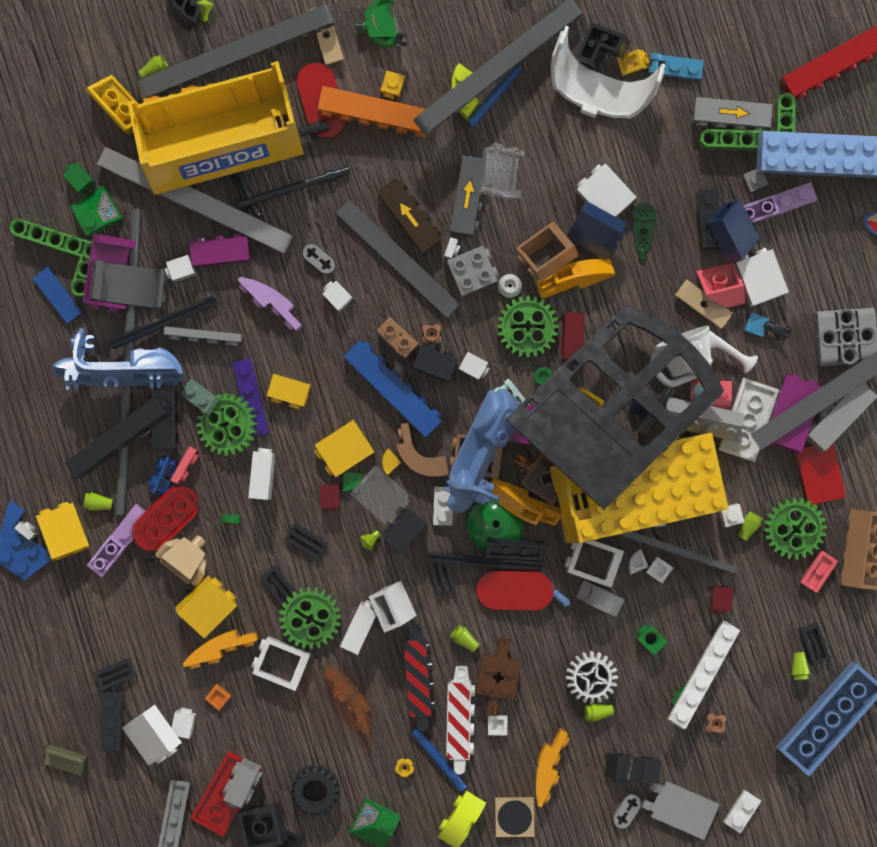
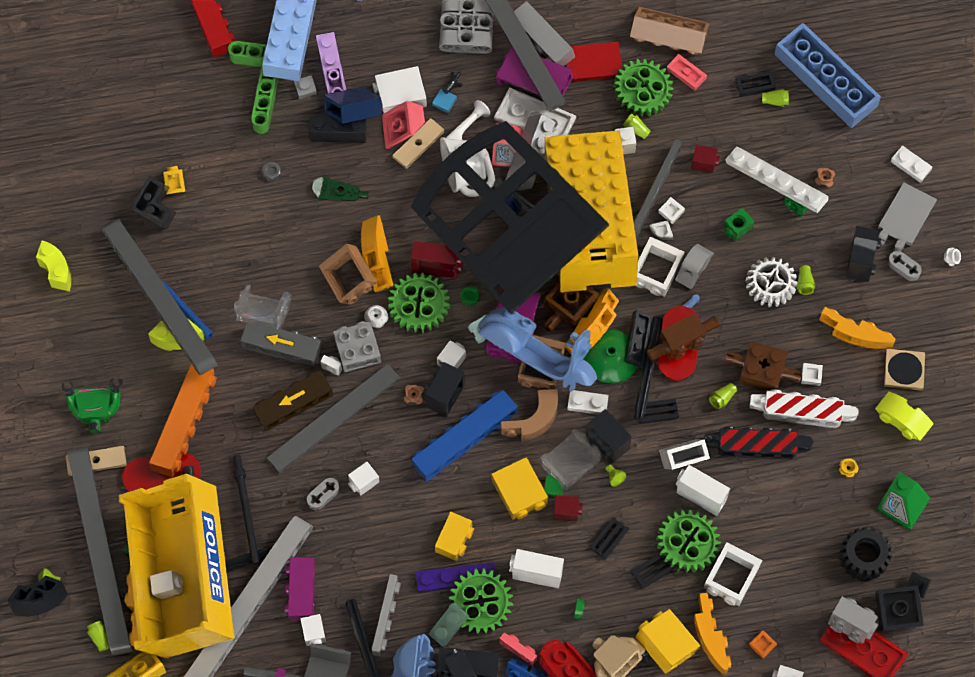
camera: 80 degrees left, 20 degrees down
lavender slope [238,277,303,331] -> none
clear orange slope [324,664,371,735] -> none
medium nougat window [377,317,419,360] -> none
yellow bracket [380,71,405,100] -> none
yellow tile [382,448,401,475] -> none
blue piece [411,727,467,792] -> none
white piece [551,26,665,119] -> none
dark blue brick [567,201,627,260] -> none
white brick [576,163,636,217] -> none
dark azure plate [648,53,704,81] -> none
light grey brick [692,97,773,131] -> none
none -> white brick [150,570,184,599]
none -> flat silver tile [262,162,281,182]
none -> reddish brown brick [646,313,720,361]

